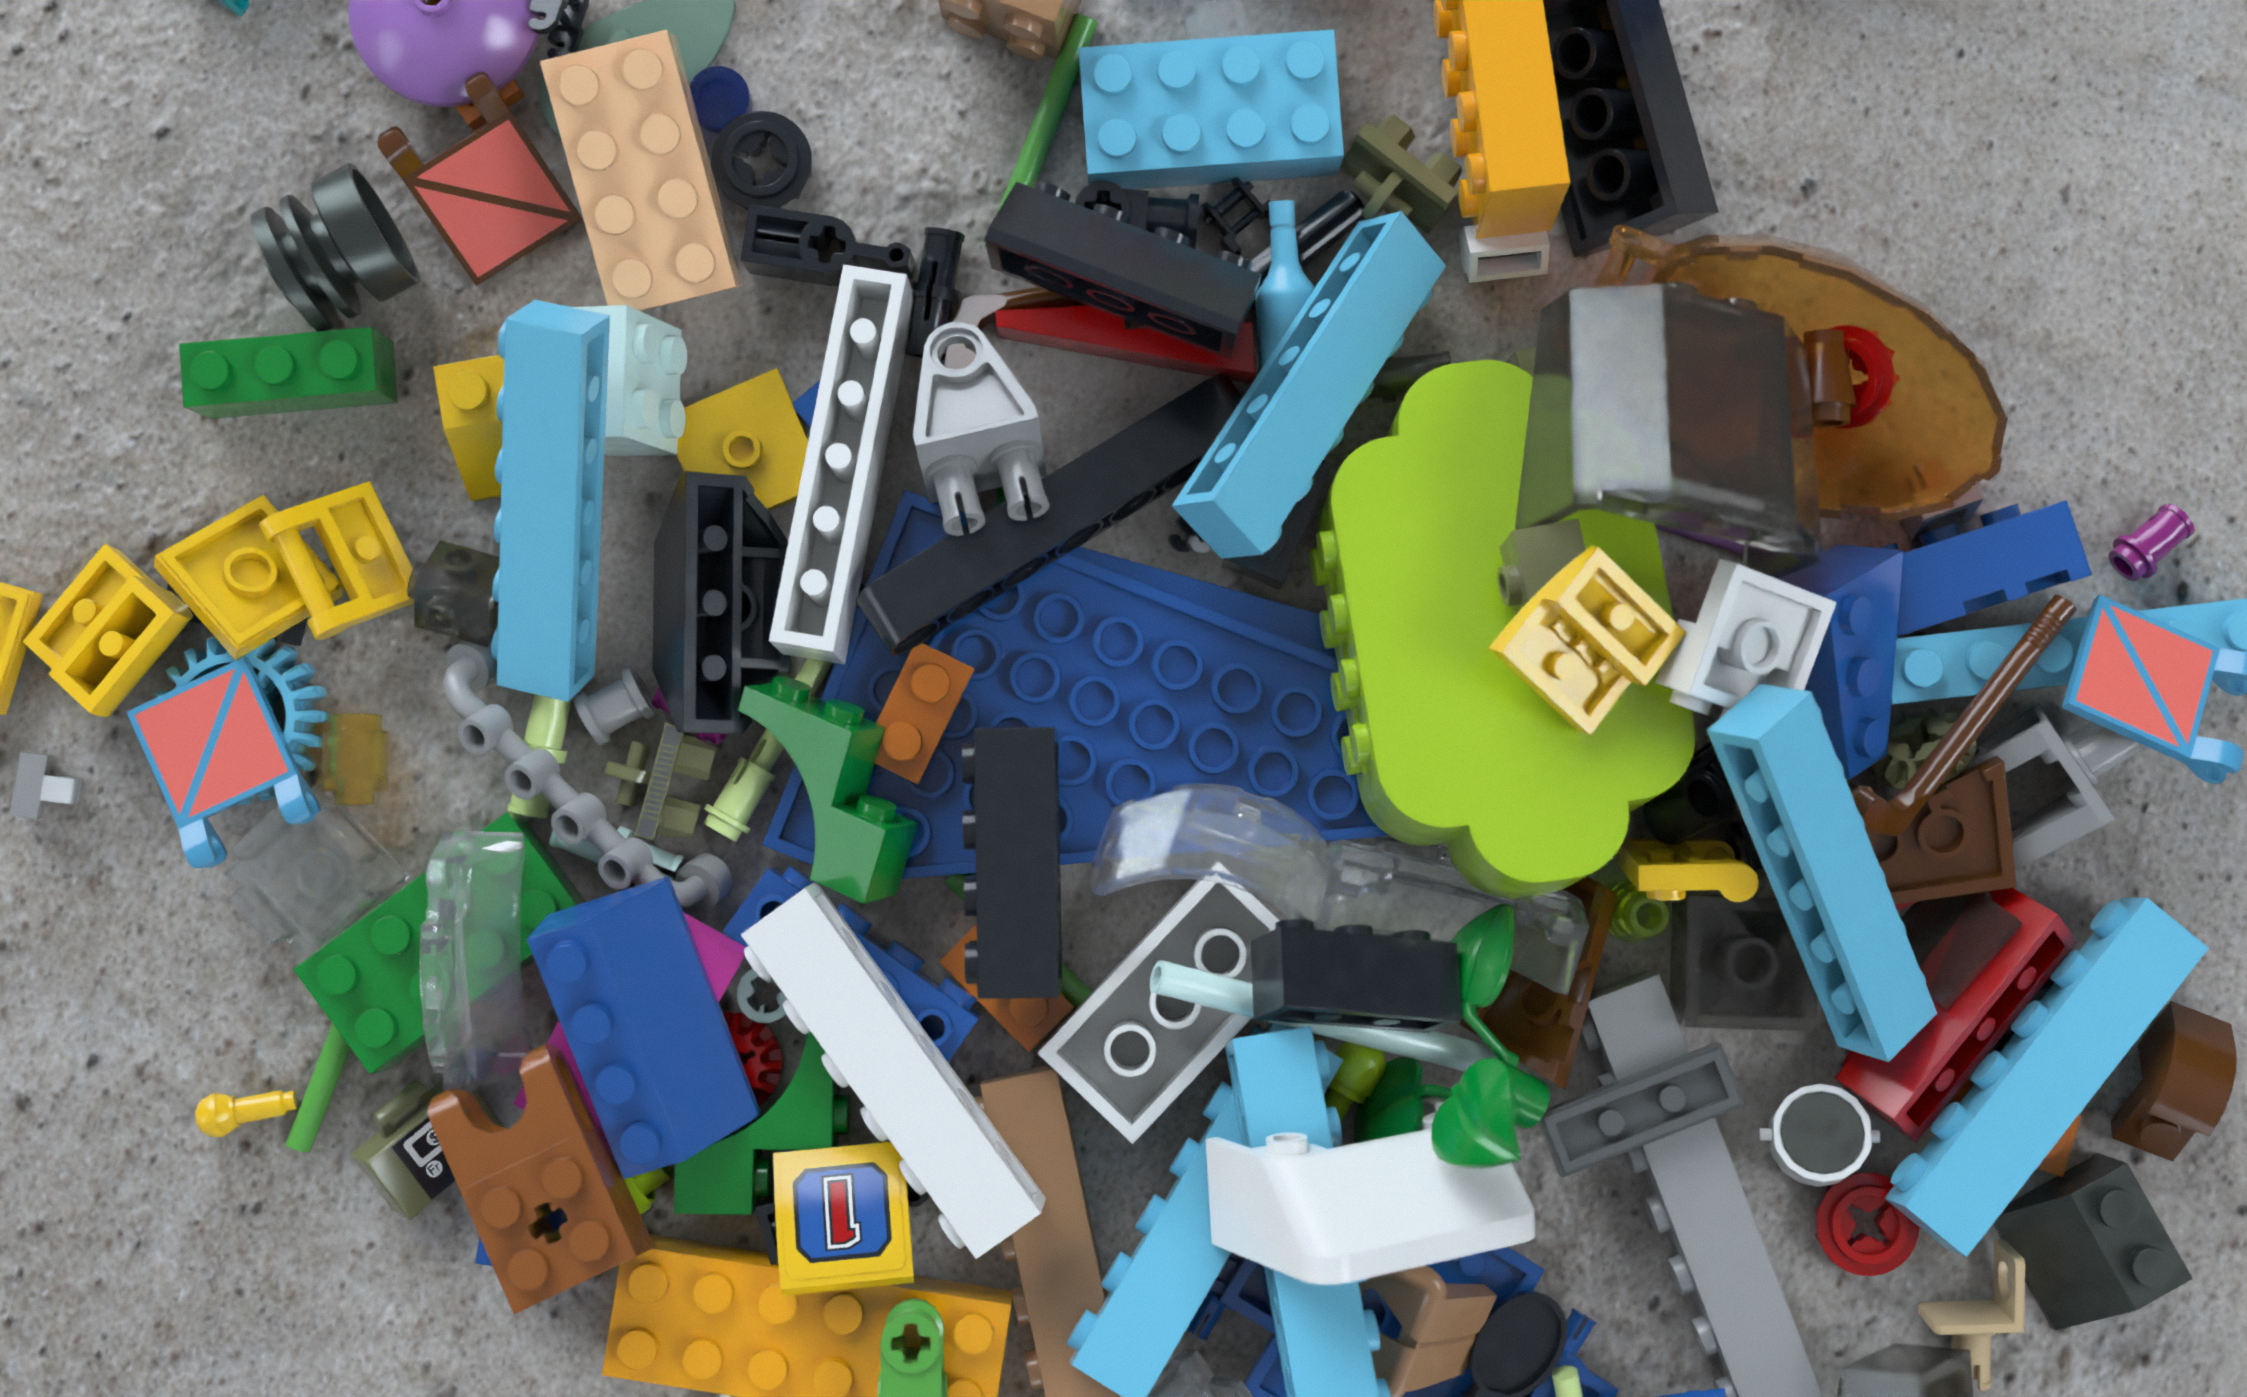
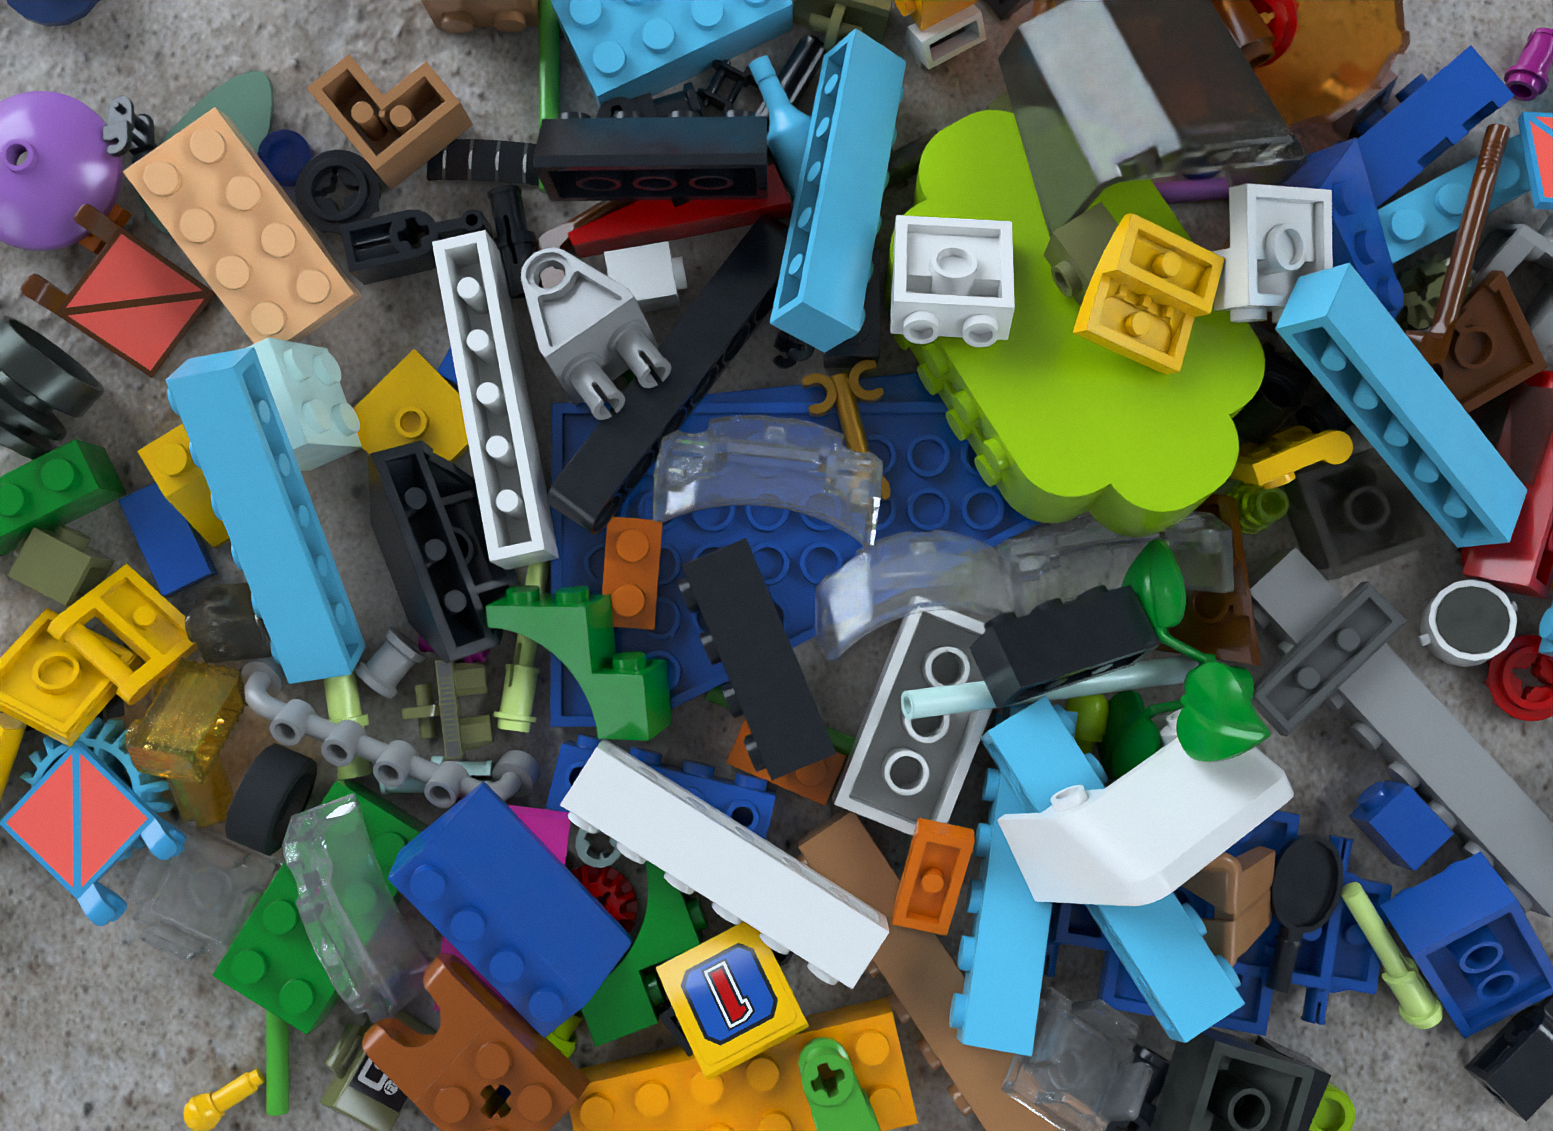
camera: 25 degrees left, 0 degrees up
none -> olive brick [7,524,115,606]
none -> blue tile [118,482,218,597]
none -> clear yellow brick [125,658,248,785]
none -> black tyre [225,743,317,856]
none -> medium nougat brick [307,54,473,190]
none -> black sticker [426,139,539,186]
none -> white brick [604,241,688,312]
none -> clear windscreen [653,415,883,547]
none -> pearl gold bar [801,359,891,508]
none -> white plate [890,215,1015,347]
none -> orange plate [892,817,975,936]
none -> blue brick [1348,780,1454,871]

